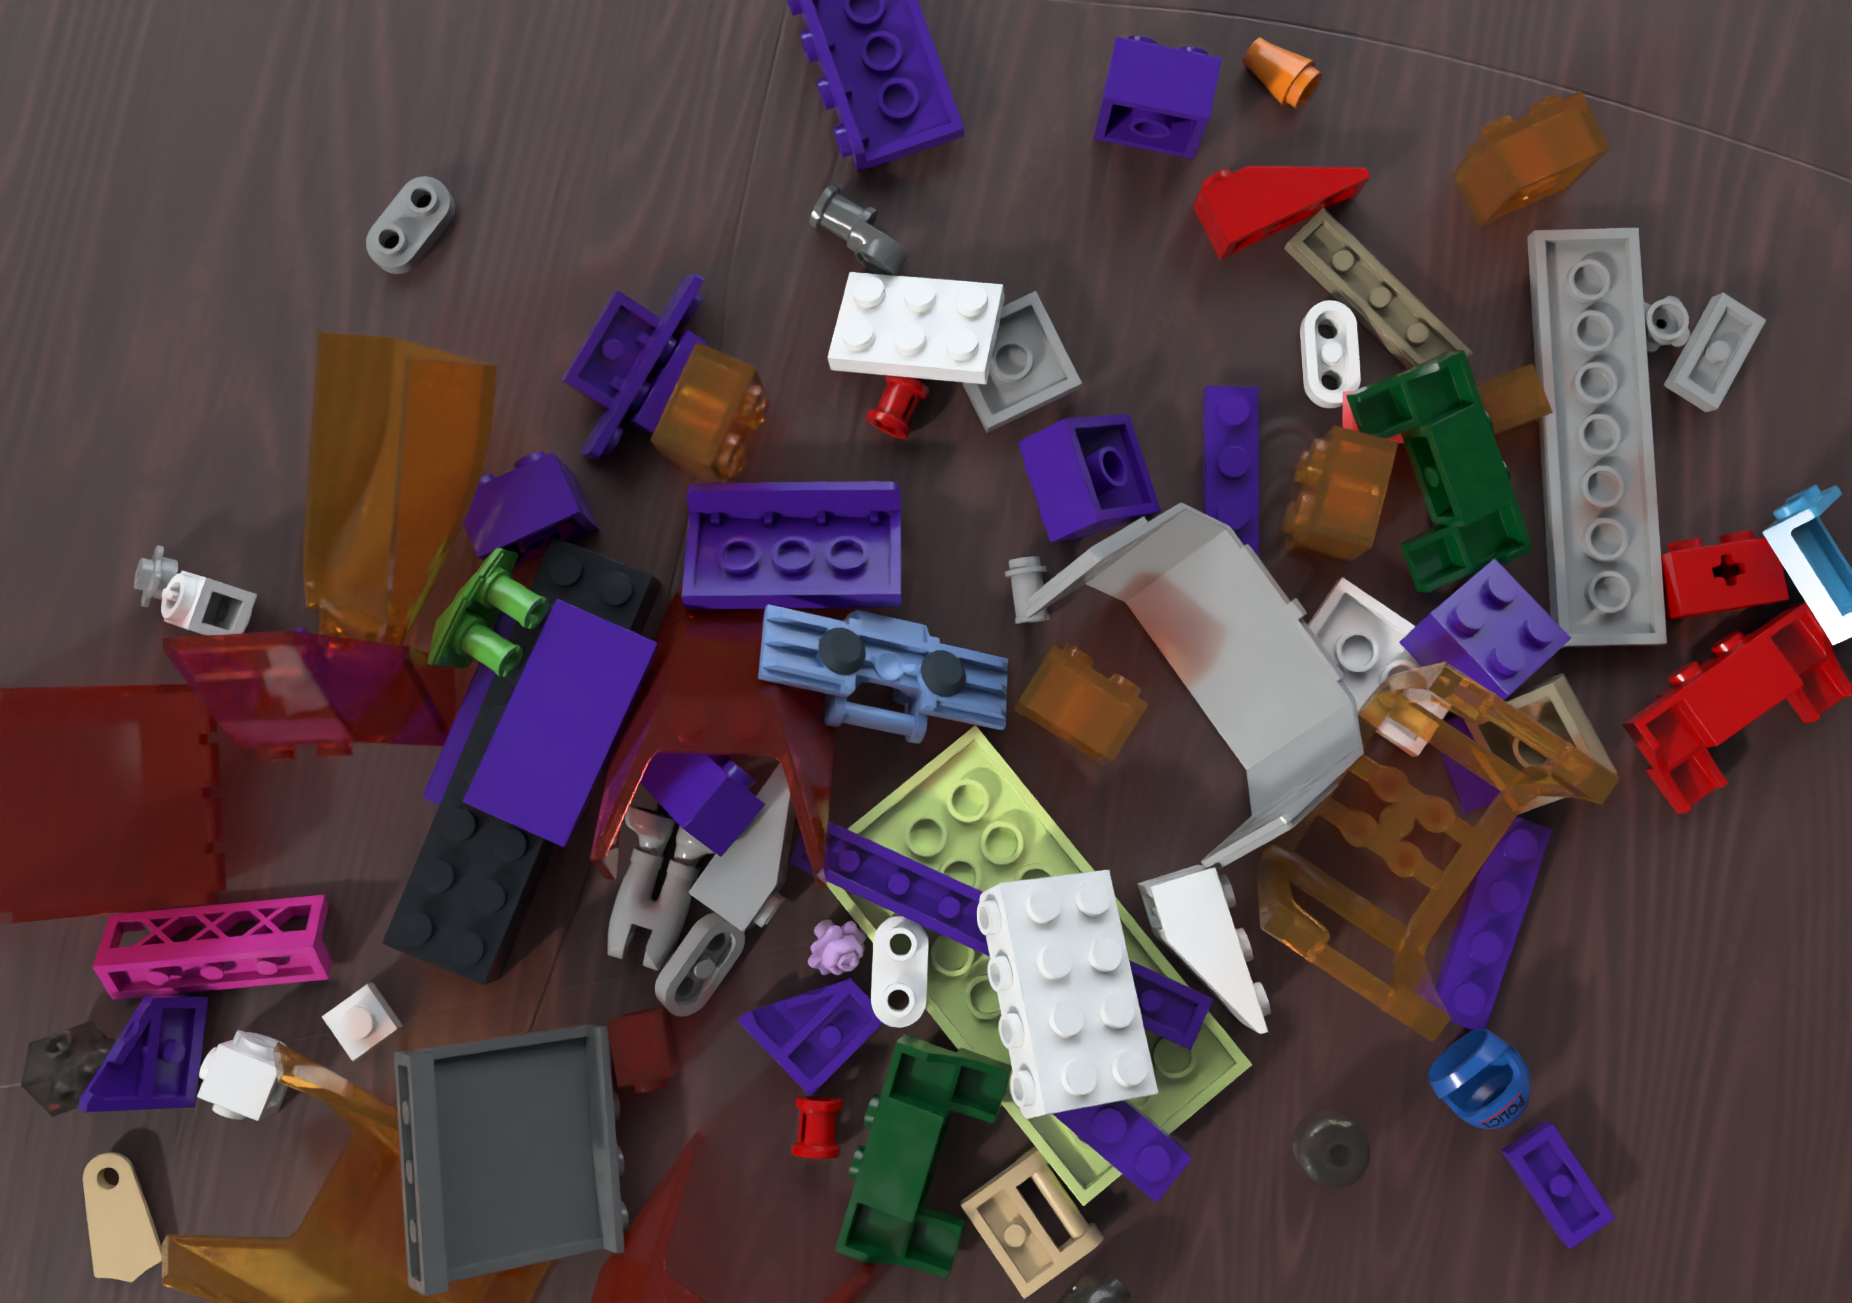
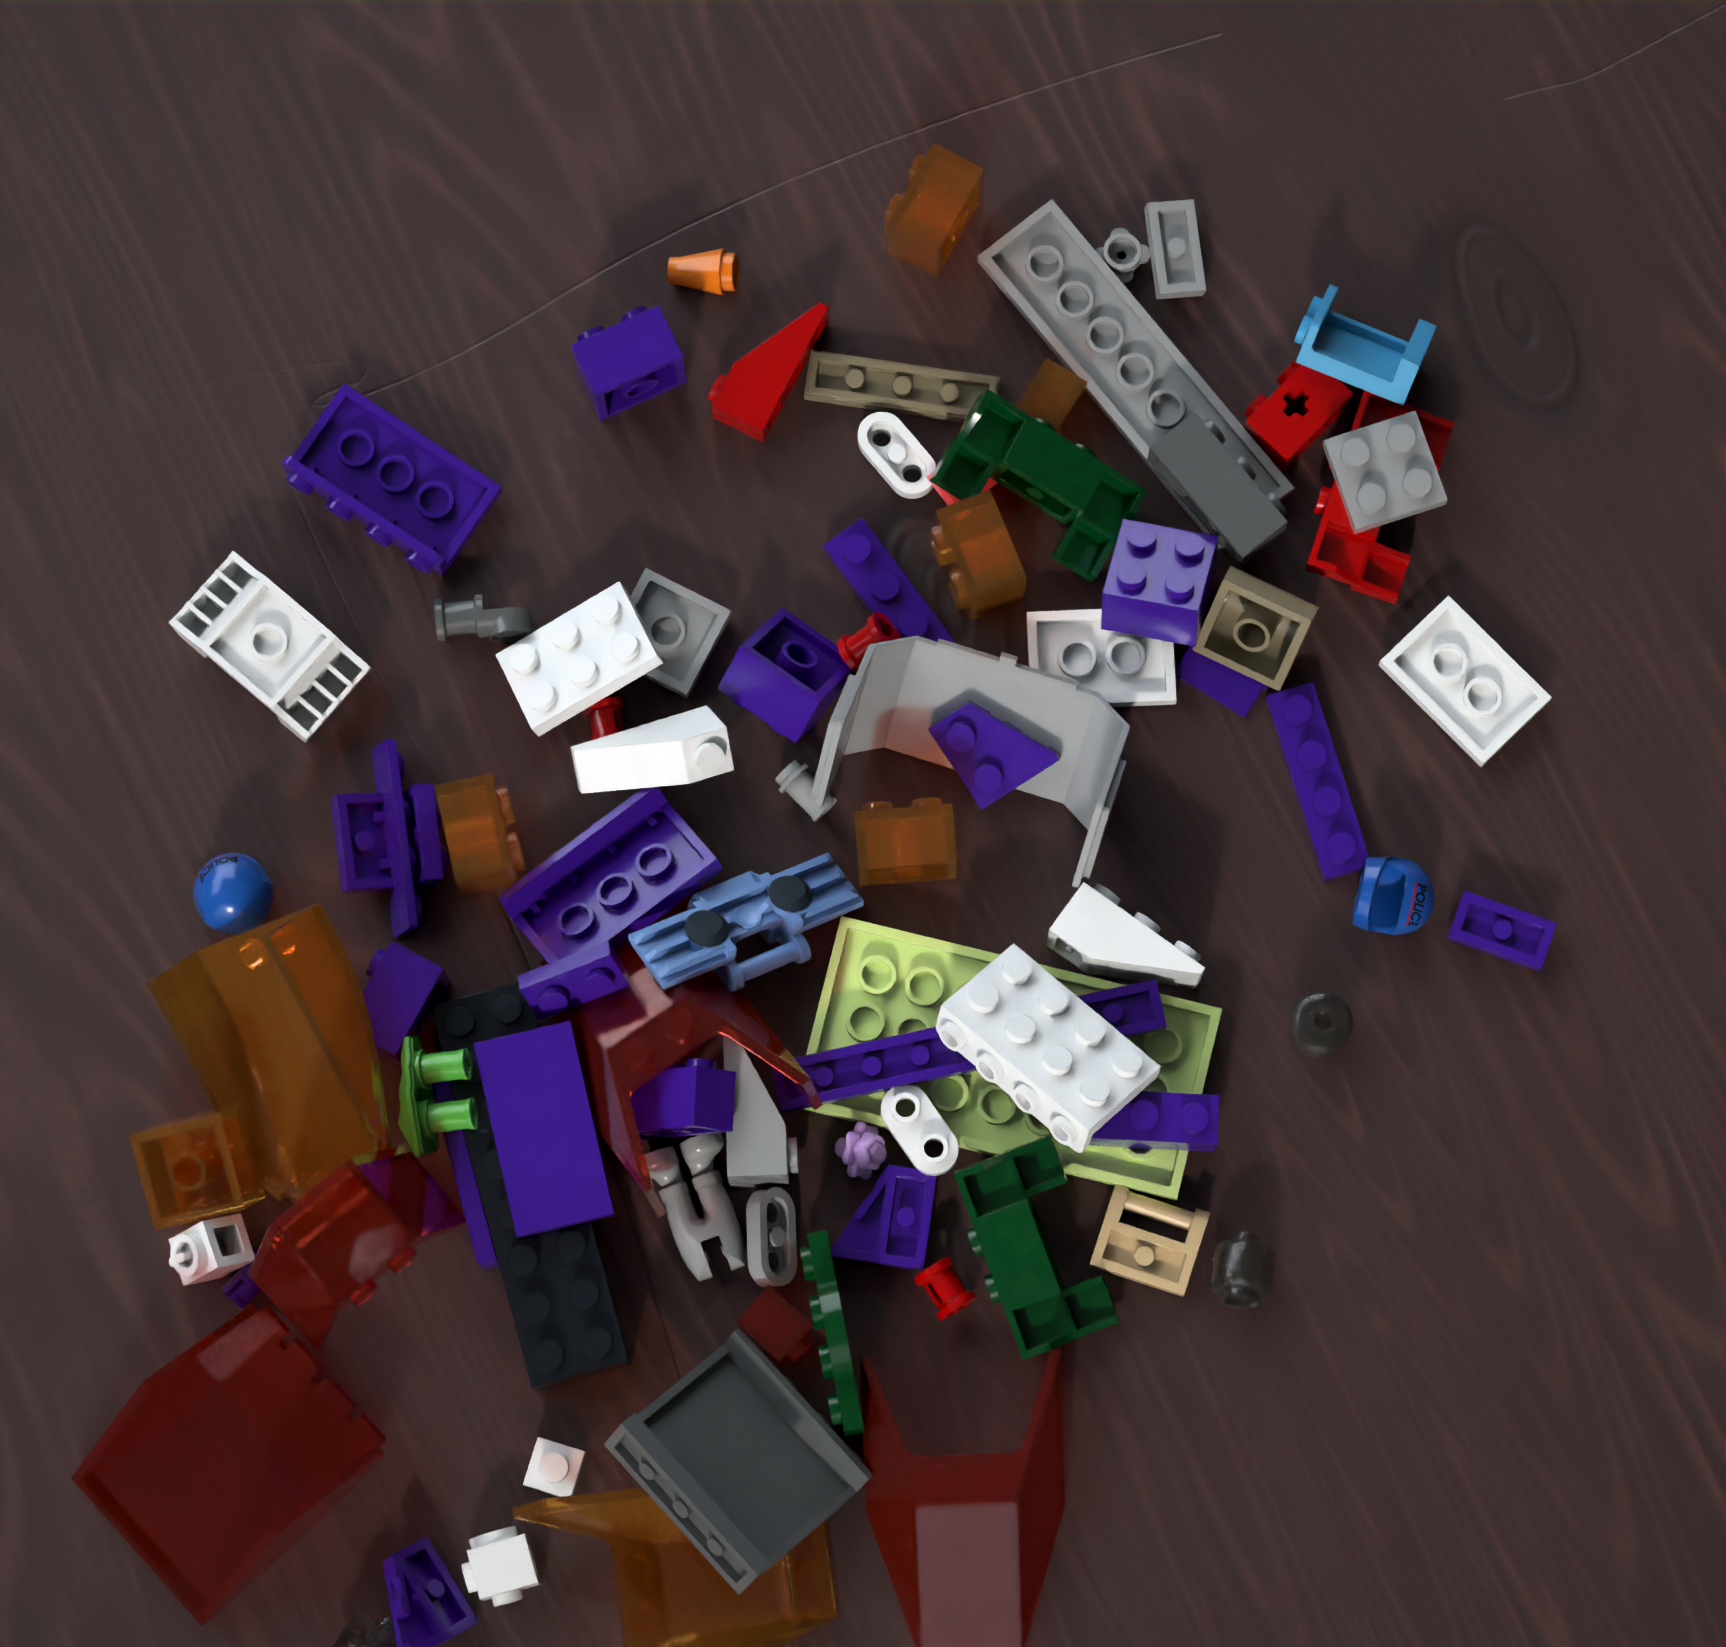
camera: 35 degrees left, 5 degrees down
dark pink fence [92,895,332,1000] -> none
light grey plate [134,545,178,607] -> none
light grey plate [366,176,455,274] -> none
clear orange windscreen [1256,661,1619,1042] -> none
none -> clear orange brick [129,1103,265,1230]
none -> white plate [169,551,371,743]
none -> blue helmet [193,853,274,935]
none -> dark purple plate [518,941,630,1020]
none -> white slope [571,705,734,793]
none -> dark green plate [800,1230,865,1438]
none -> red bush [837,612,901,672]
none -> dark purple wing [928,700,1061,810]
none -> dark grey brick [1147,412,1288,569]
none -> light grey plate [1322,411,1448,534]
none -> white plate [1378,595,1552,767]

